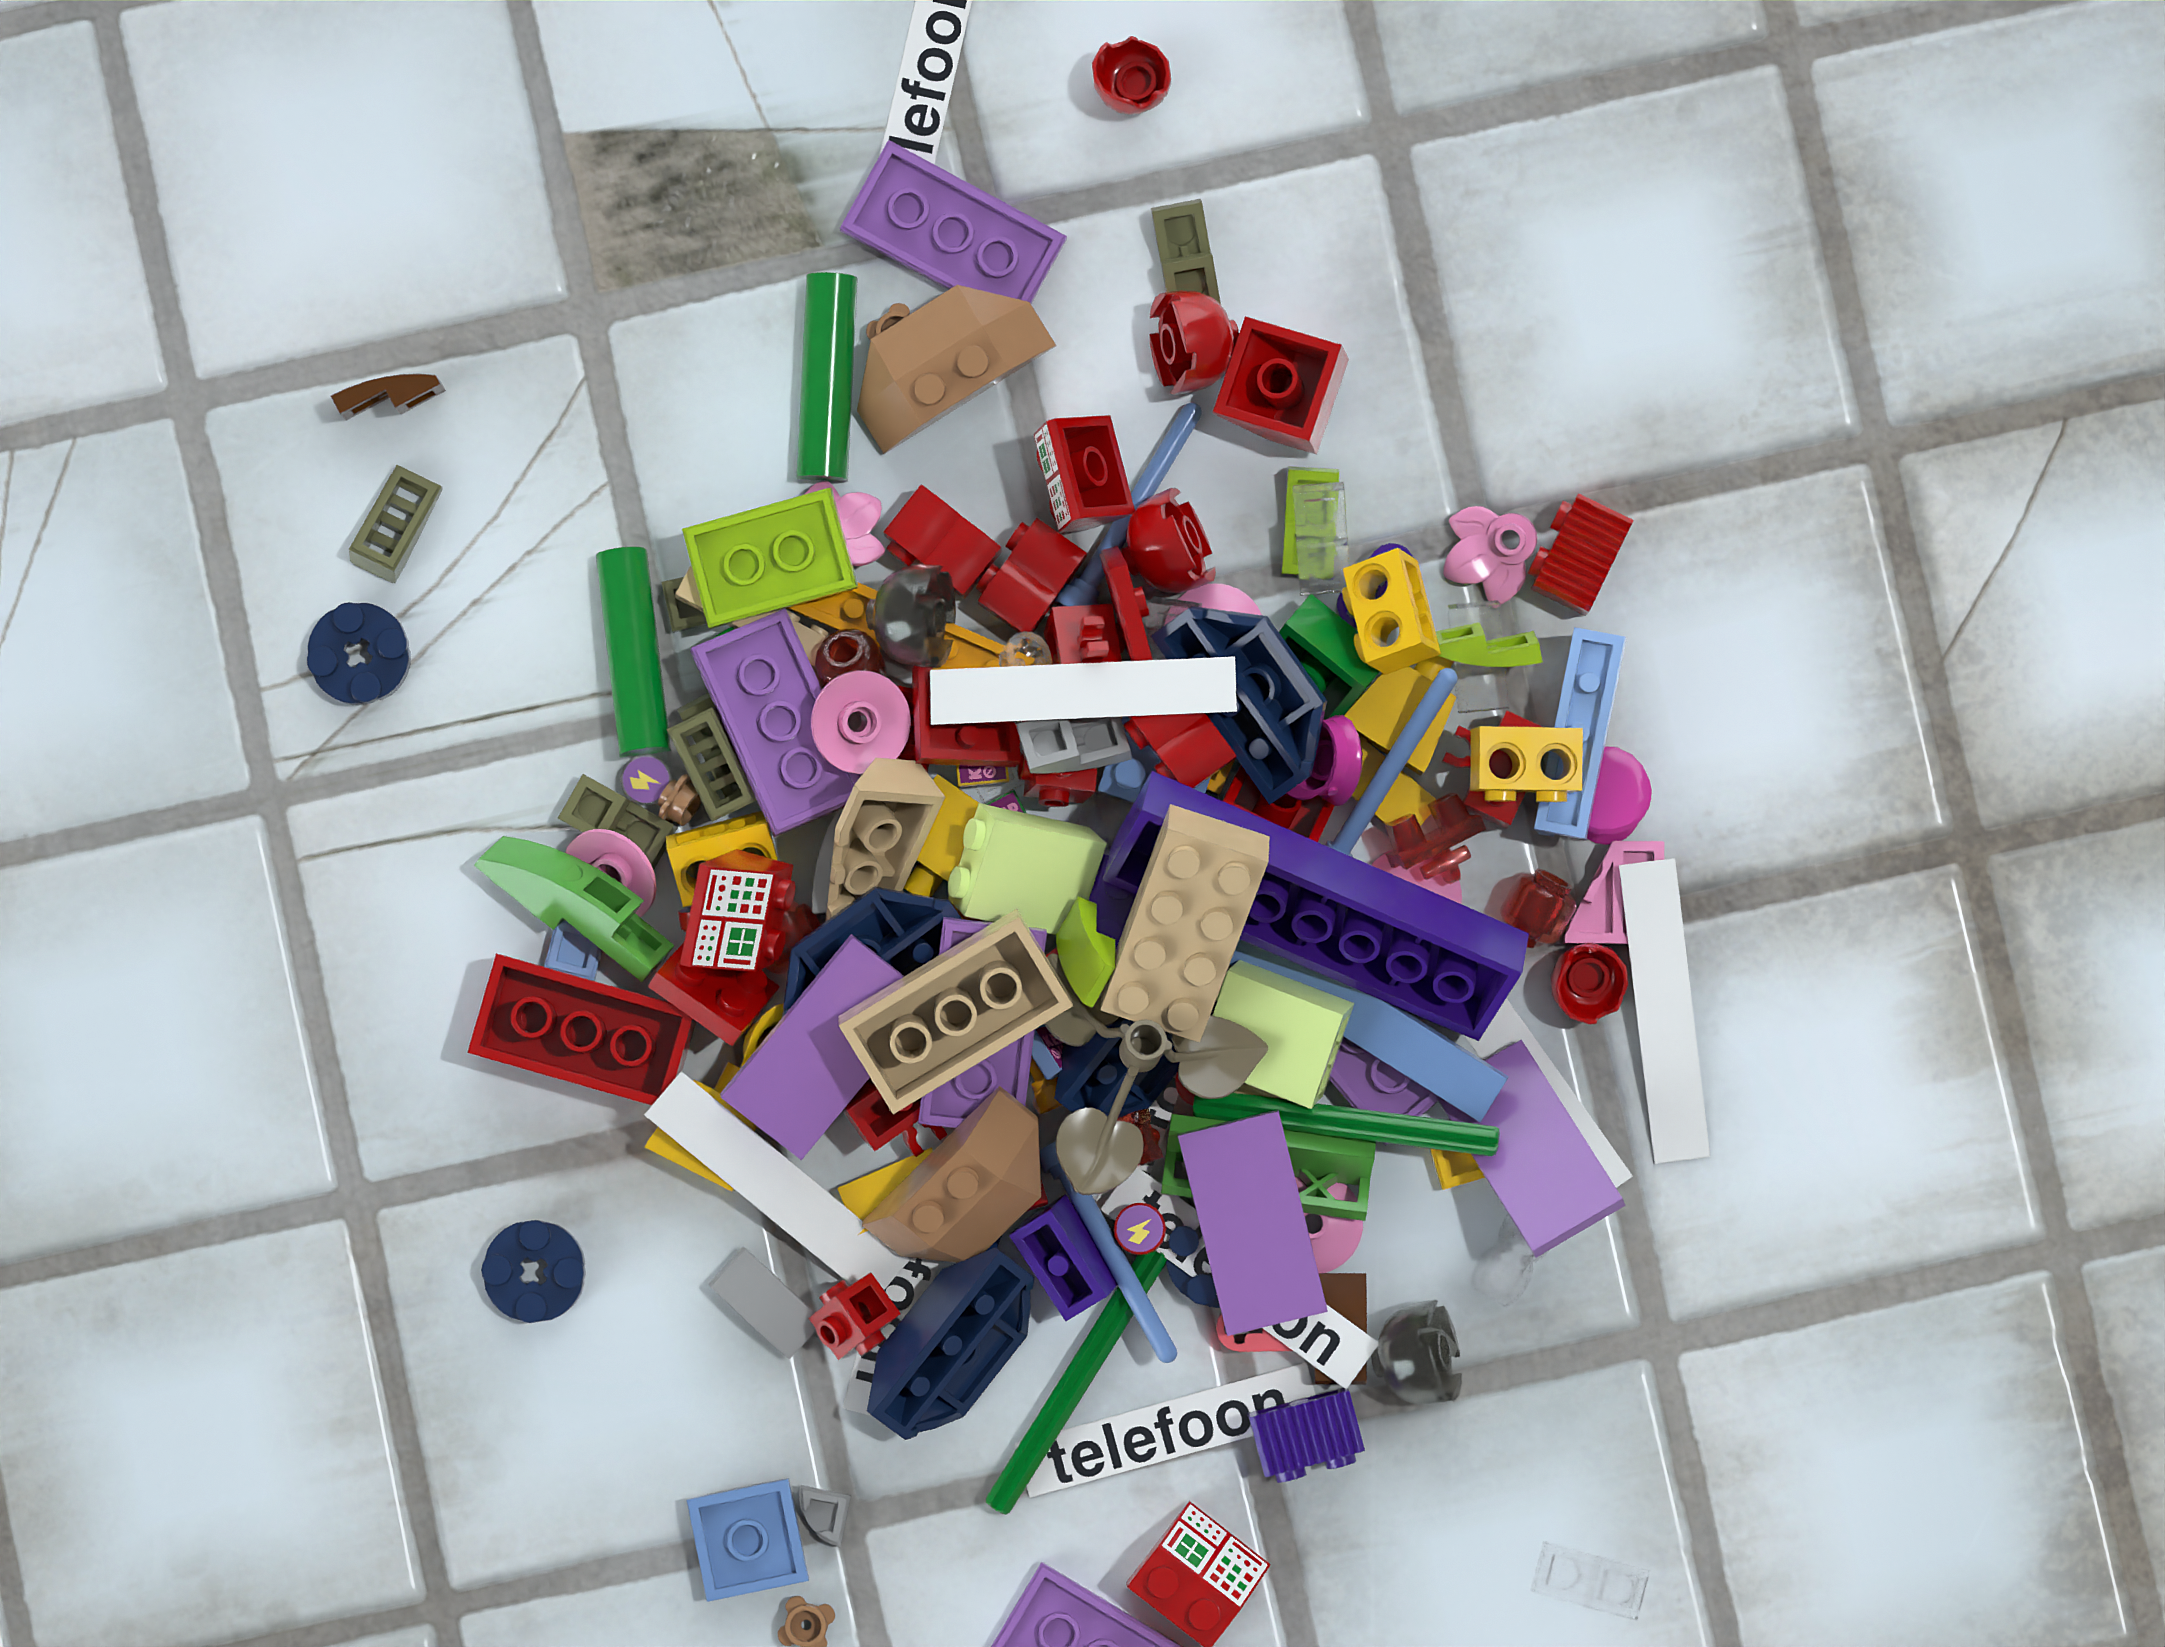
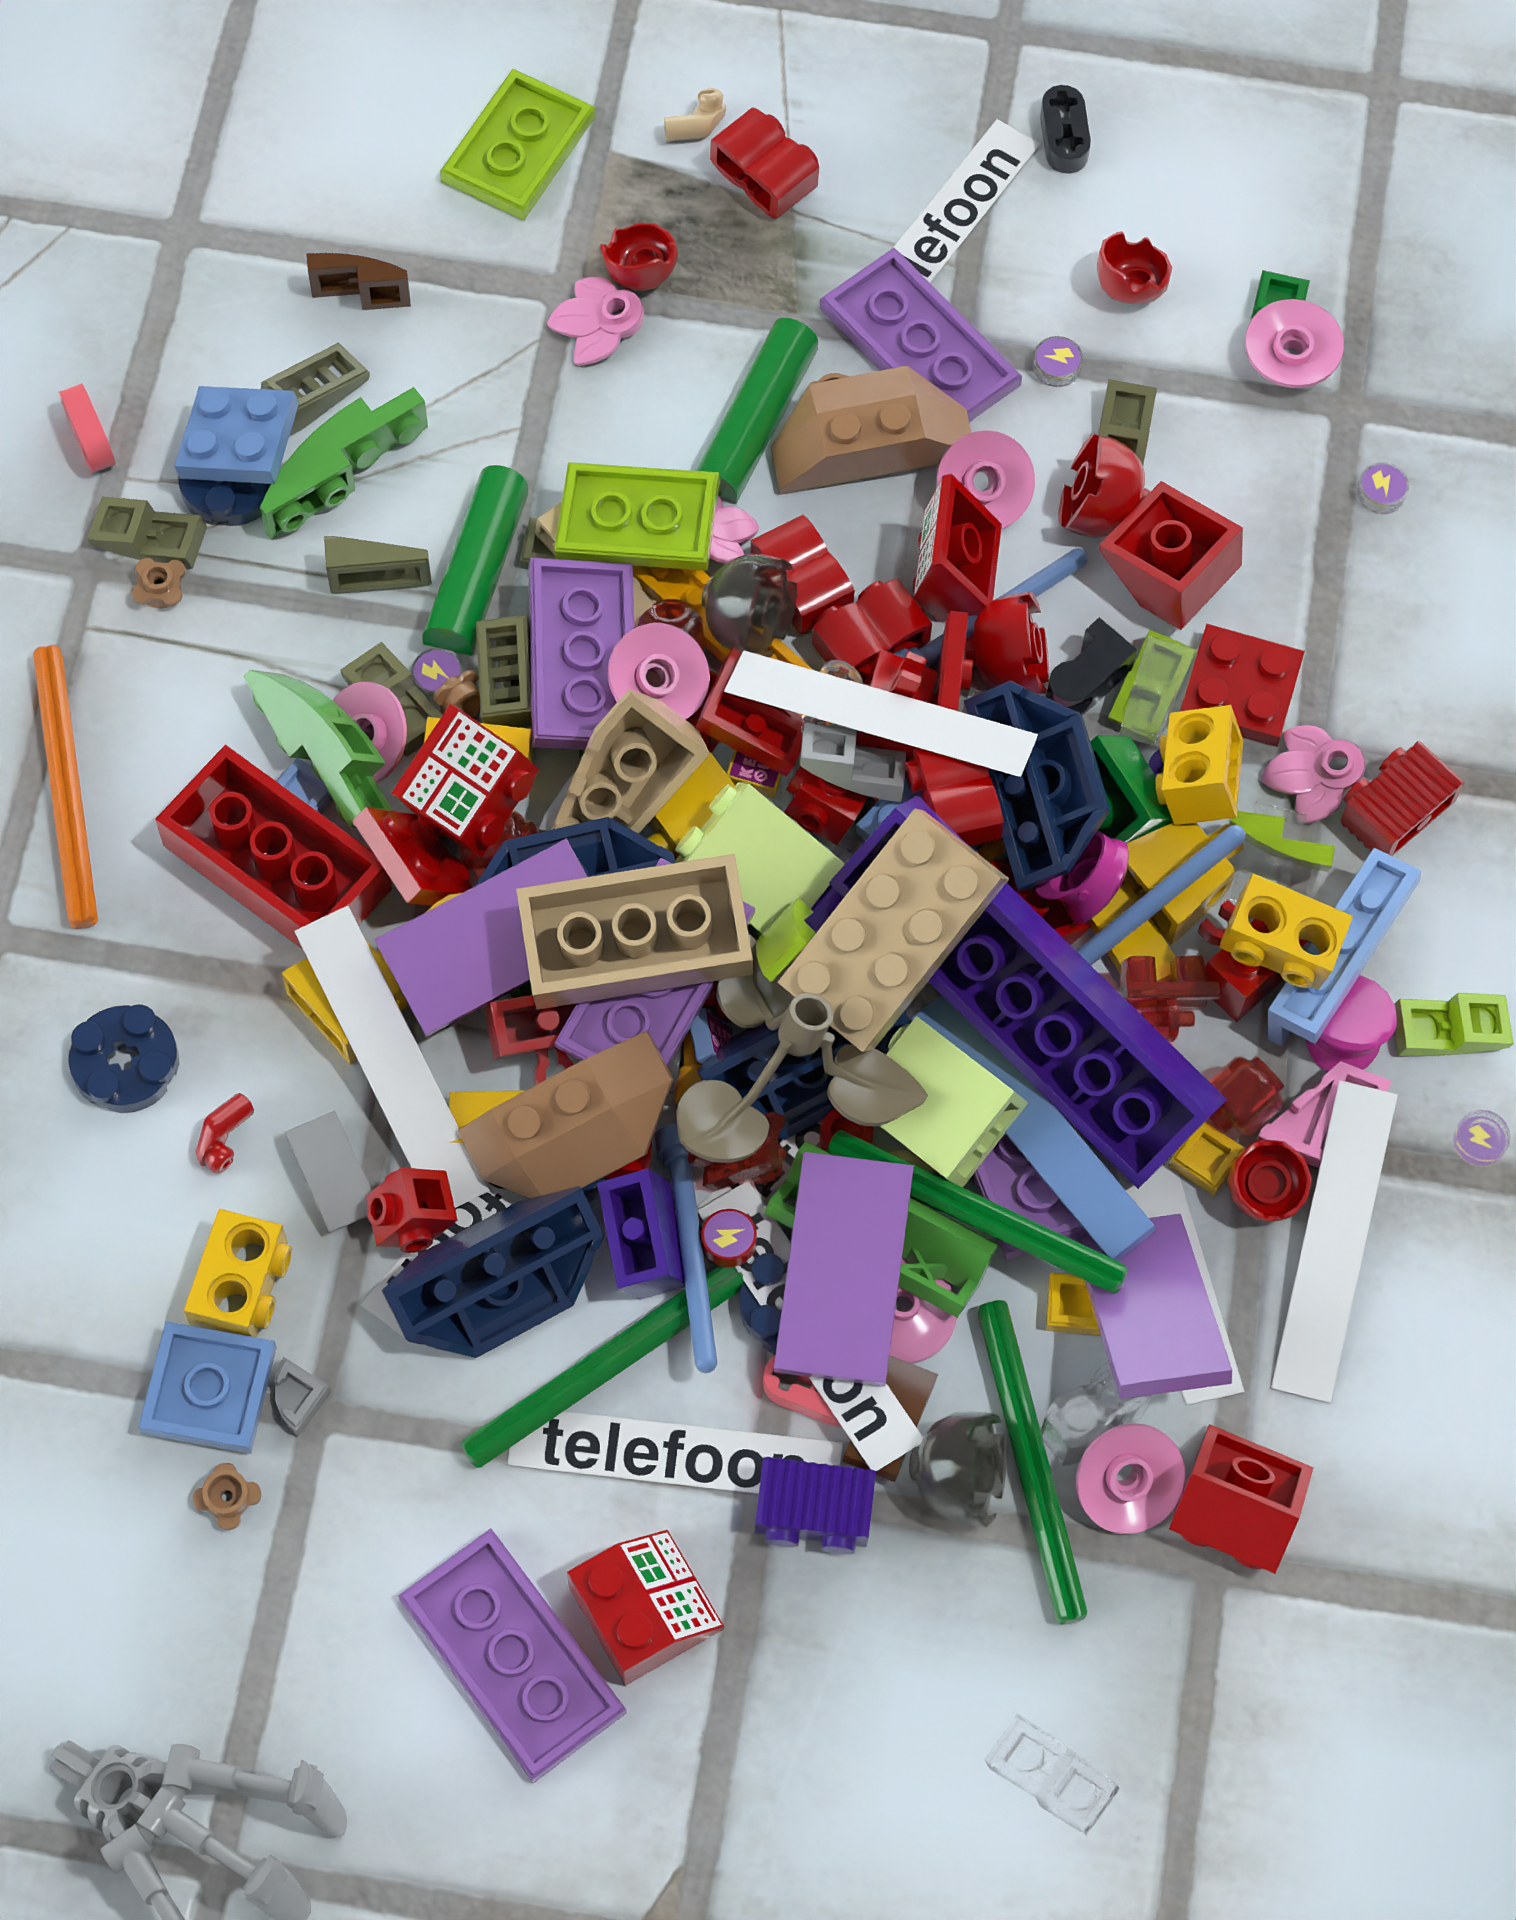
camera: 20 degrees right, 20 degrees down
none -> orange axle [33,645,98,929]
none -> coral beam [58,383,116,473]
none -> olive slope [87,496,207,569]
none -> medium nougat plate [132,558,186,609]
none -> medium blue plate [174,386,299,484]
none -> yellow brick [184,1208,293,1337]
none -> red arm [195,1093,254,1173]
none -> bright green slope [260,387,428,540]
none -> olive slope [324,536,432,594]
none -> lime tile [440,68,596,221]
none -> bright pink plate [547,277,644,366]
none -> red hair [600,223,678,292]
none -> tan arm [664,88,726,142]
none -> red brick [710,107,820,219]
none -> bright pink dish [937,430,1035,529]
none -> green axle [978,1300,1088,1625]
none -> tile [1032,336,1083,387]
none -> black leg [1046,617,1137,716]
none -> bright pink dish [1076,1423,1185,1534]
none -> yellow tile [1169,1122,1244,1196]
none -> red slope [1169,1424,1314,1574]
none -> red plate [1180,623,1305,747]
none -> bright pink dish [1245,299,1344,388]
none -> green tile [1251,270,1310,319]
none -> tile [1357,462,1409,514]
none -> lime slope [1394,993,1514,1056]
none -> clear tile [1453,1110,1511,1167]

